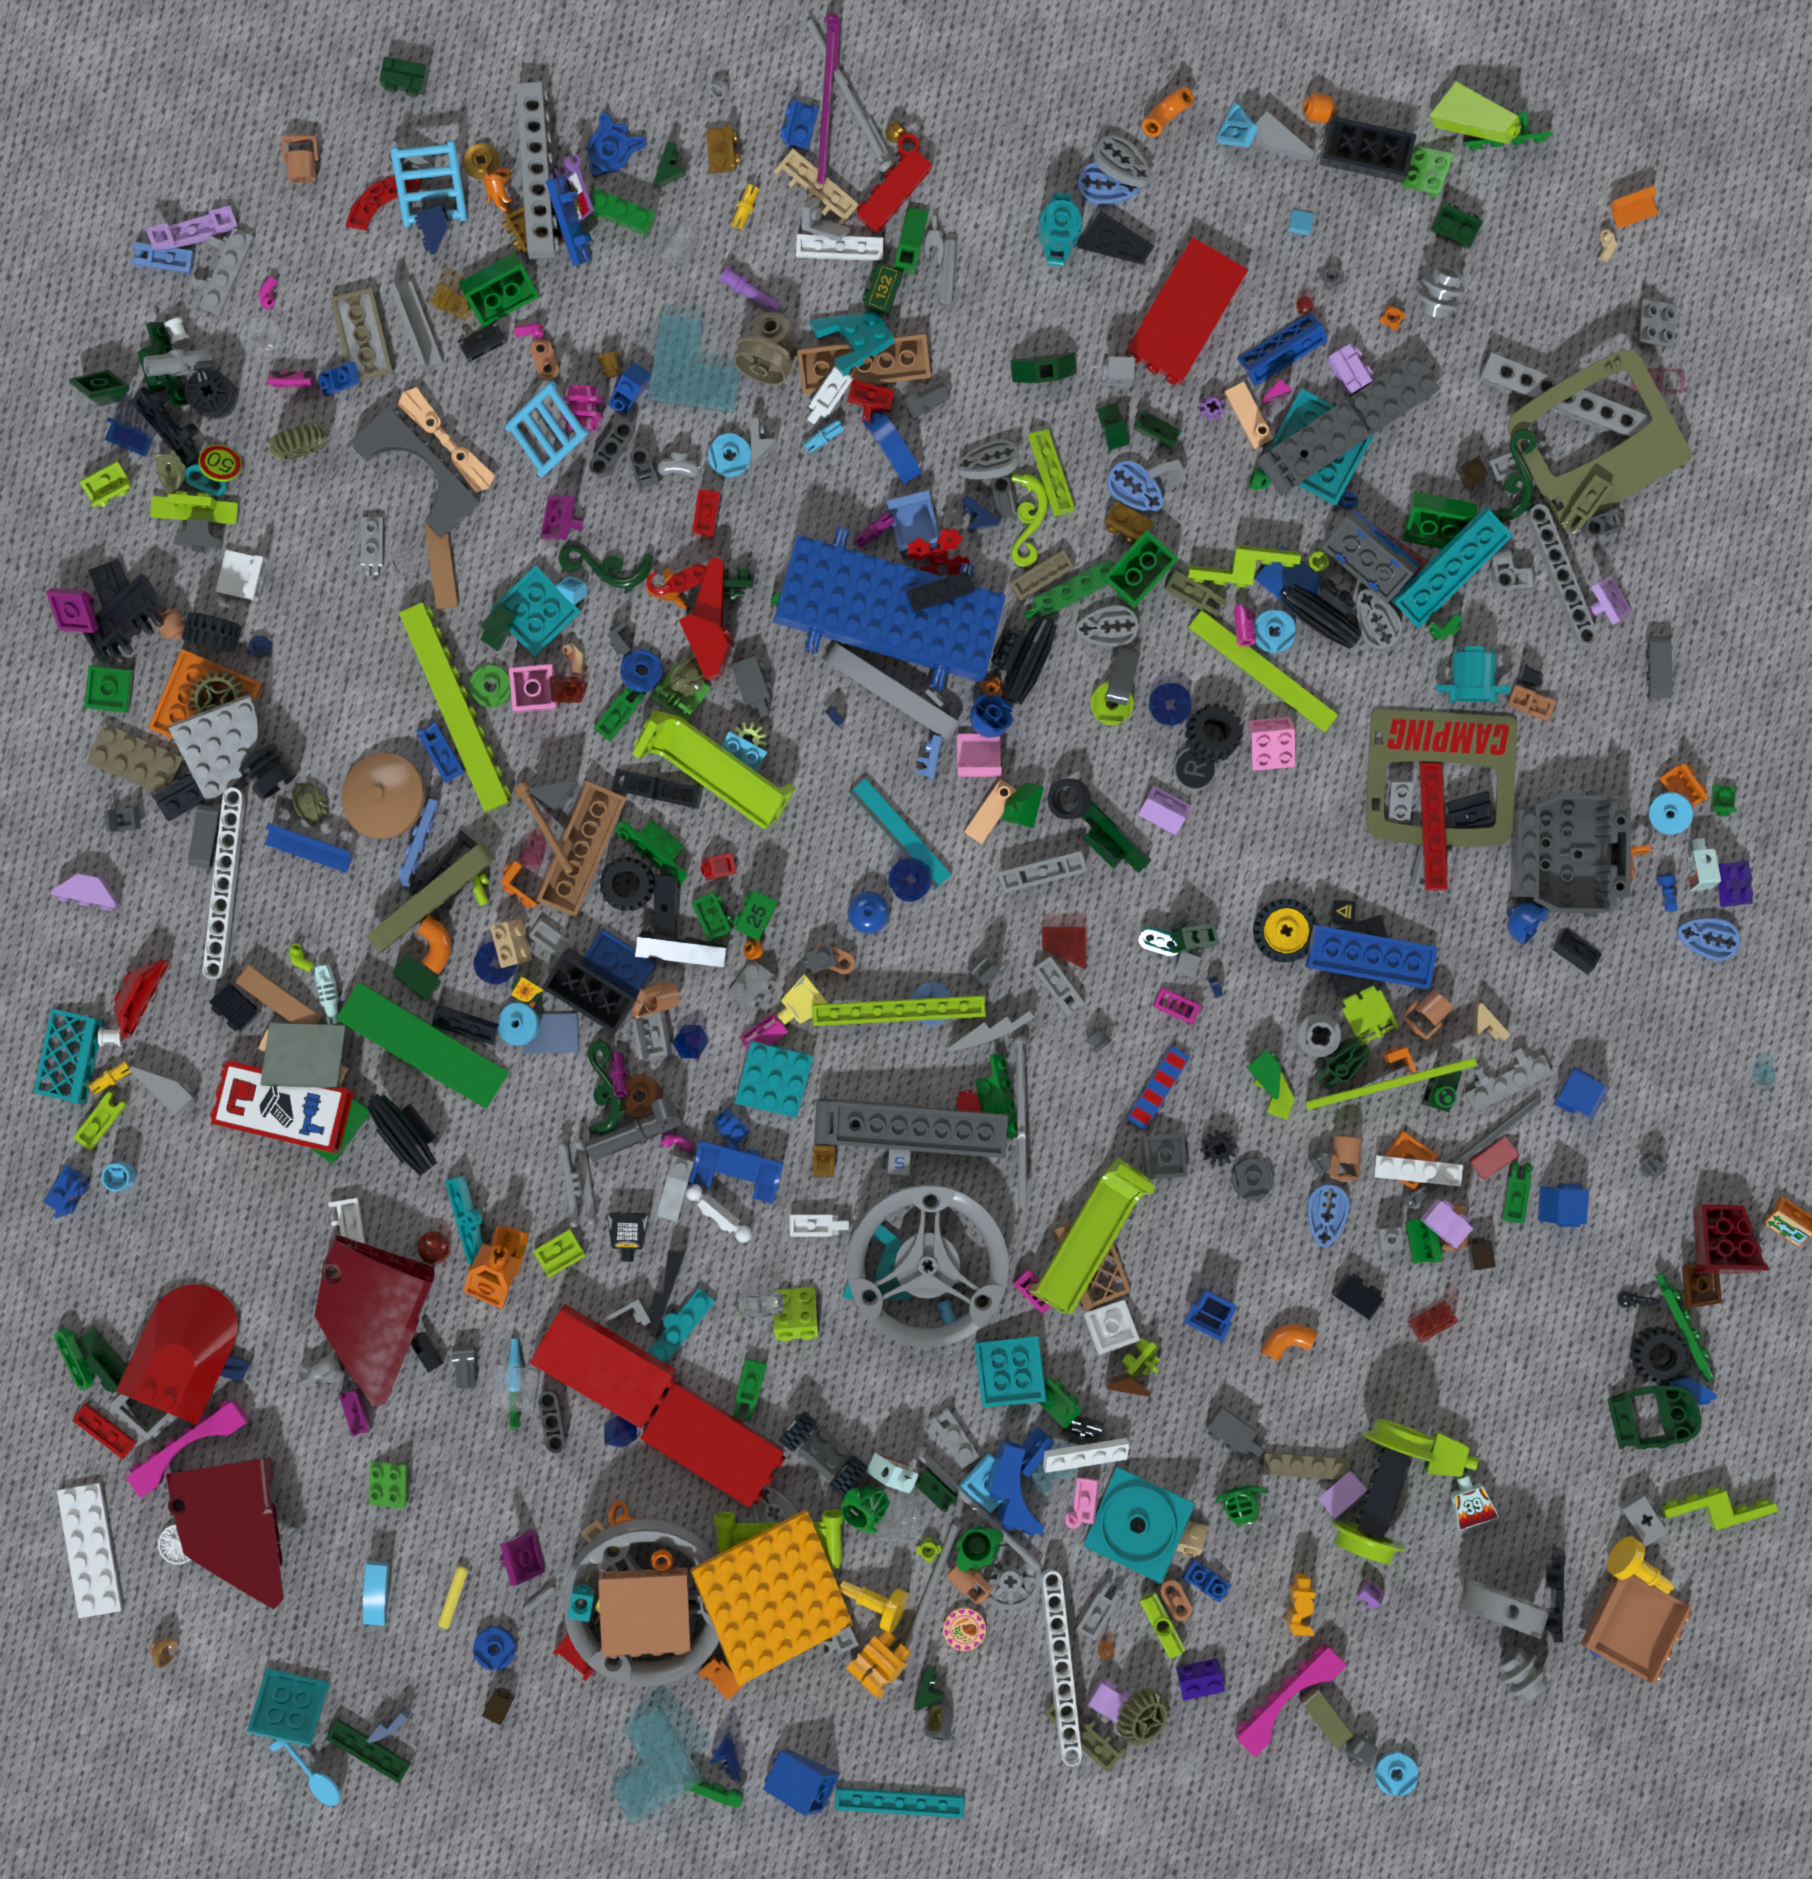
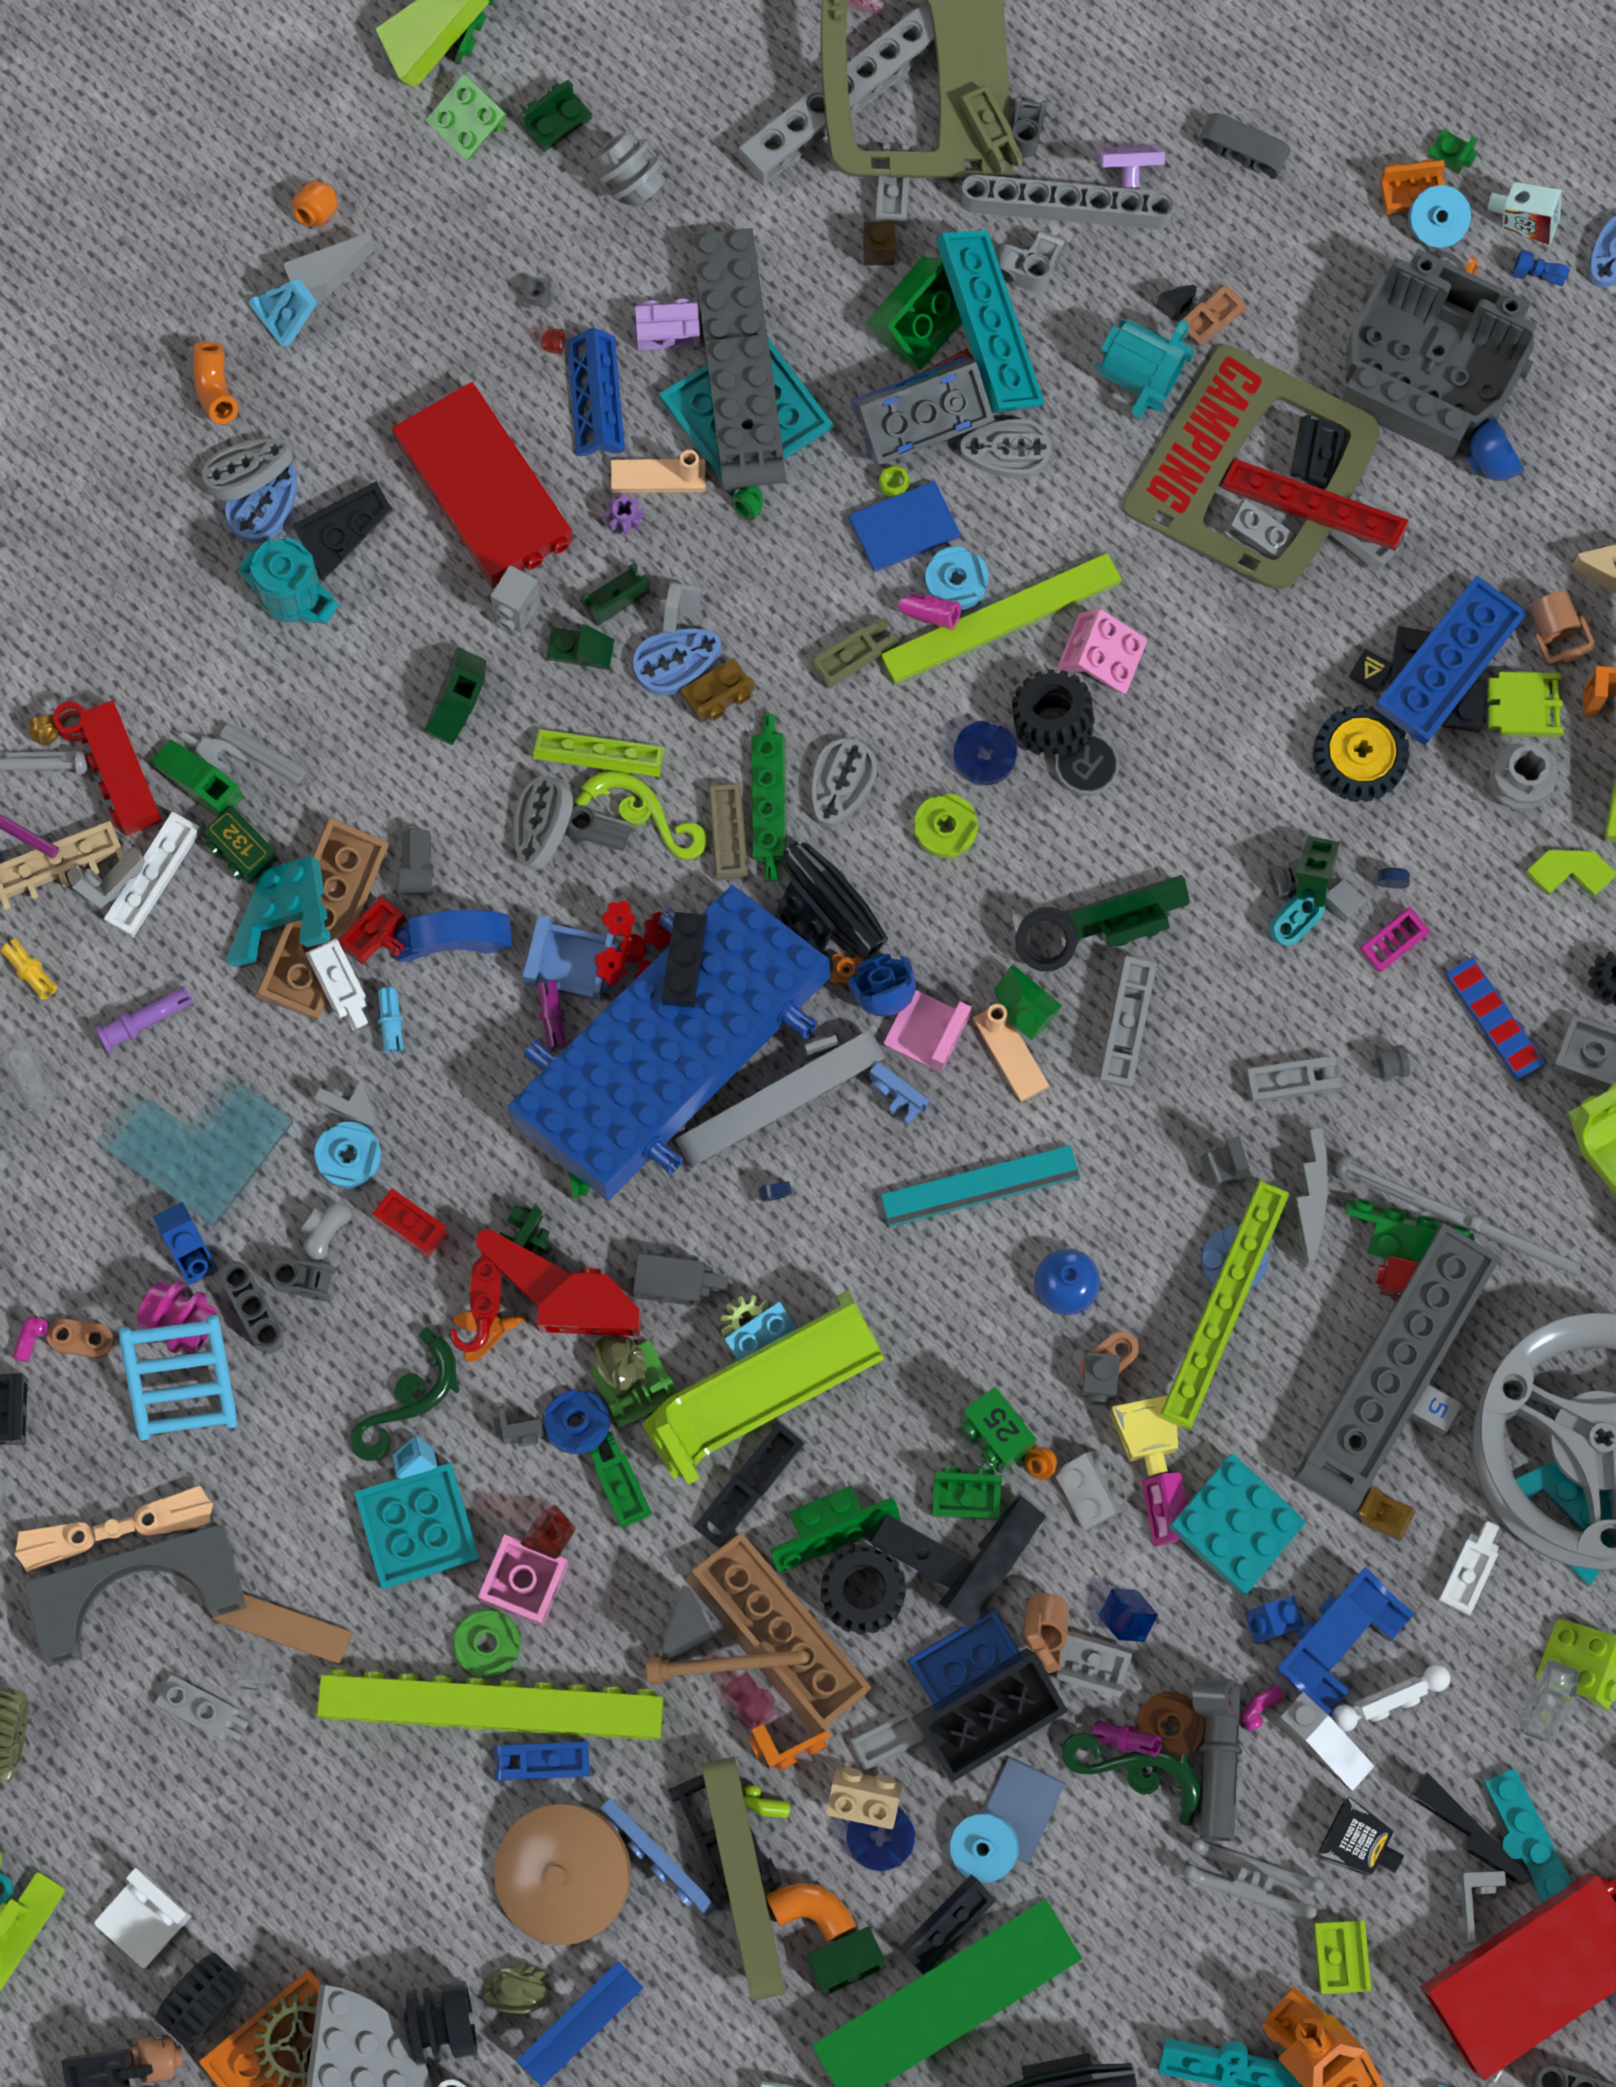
camera: 65 degrees left, 15 degrees down
dark grey brick [174,519,222,552] -> none
dark blue tile [249,636,271,658] -> none
dark green slope [480,603,518,651] -> none
brick [510,976,545,1008] -> none
magenta tile [540,495,583,540] -> none
tan arm [562,643,584,674] -> none
pearl gold brick [597,351,622,378] -> none
red bracket [700,853,737,881] -> none
dark tan piece [733,312,794,385] -> none
clear blue plate [888,858,932,902] -> none
dark blue slope [961,494,1001,531] -> none
clear red wing [1042,927,1086,968] -> none
green slope [1103,530,1179,610] -> none
dark grey beam [1105,647,1140,706] -> none
lavender panel [1138,785,1192,834] -> none
lime bracket [1187,545,1301,588] -> none
green slope [1245,1050,1281,1100] -> none
dark pink slope [1261,380,1292,405] -> none
black plate [1279,576,1362,649] -> none
medium azure slope [1288,209,1313,235] -> none
dark green hinge [1314,1036,1369,1090] -> none
black brick [1319,116,1417,183] -> none
blue hinge [1340,492,1358,510] -> none
orange plate [1380,305,1405,331] -> none
green bracket [1426,614,1462,641] -> none
dark green plant [1491,429,1537,521] -> none
black slope [1552,929,1602,975] -> none
dark purple plate [1718,861,1753,907] -> none

